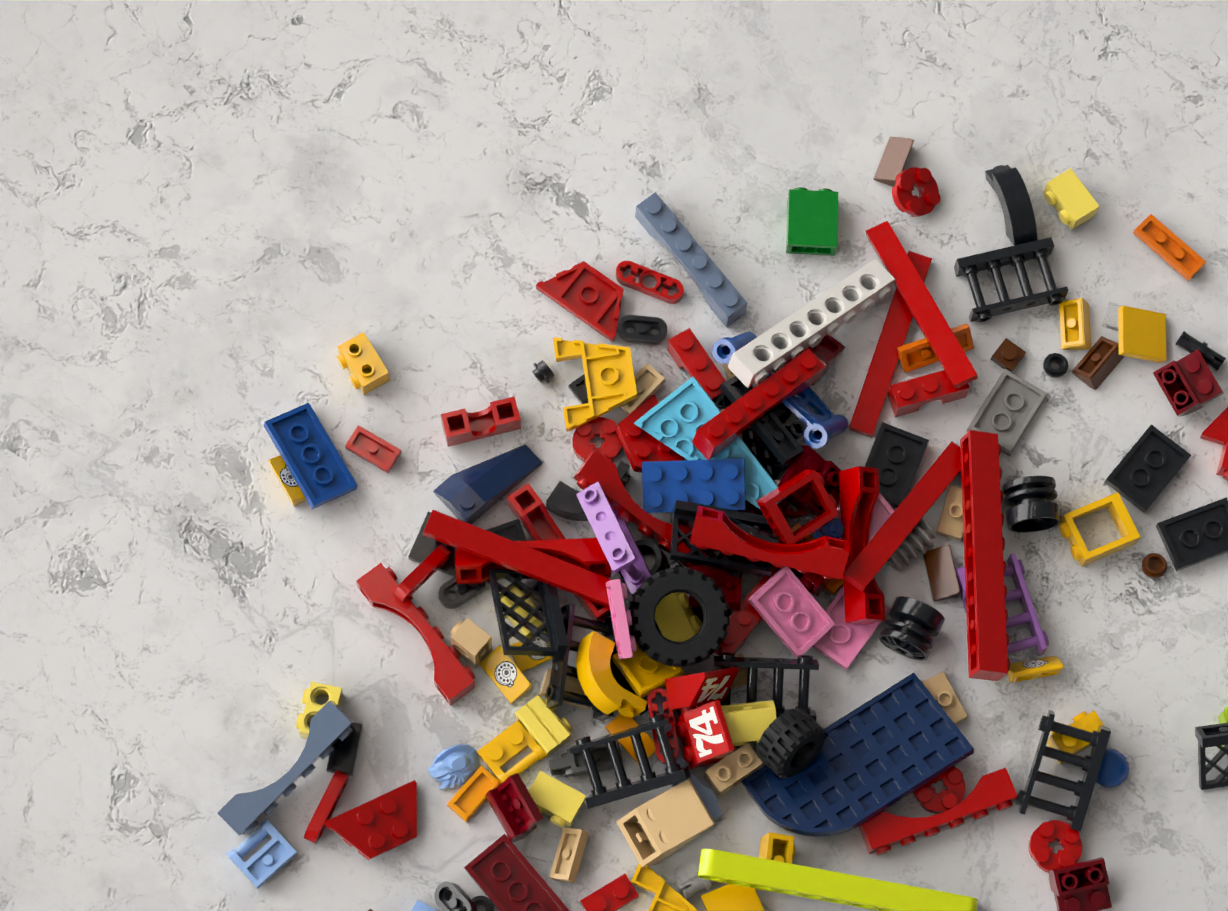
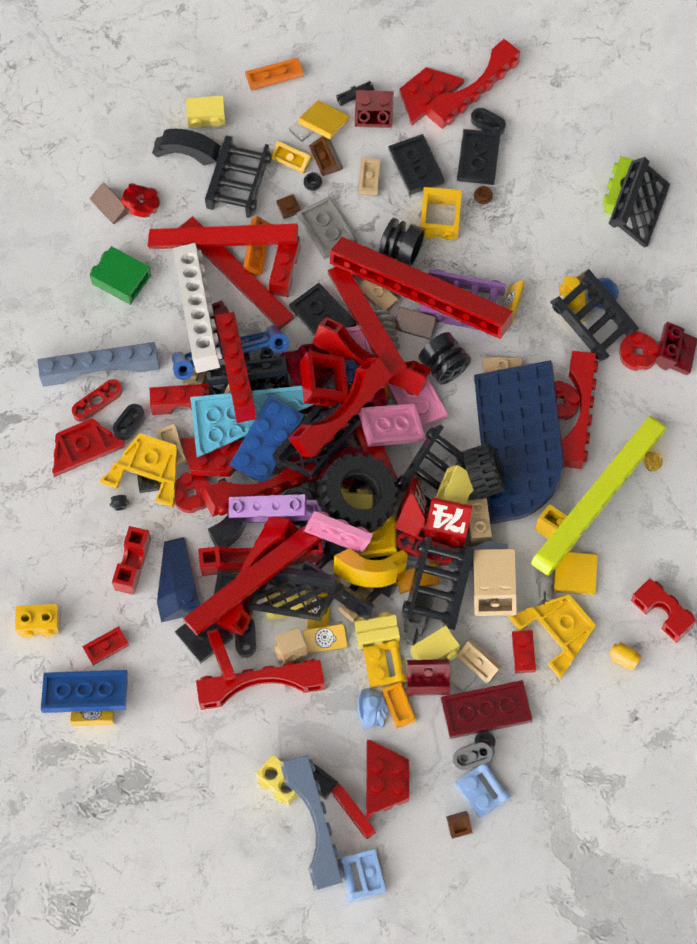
camera: 55 degrees left, 5 degrees down
none -> tan plate [359,158,380,195]

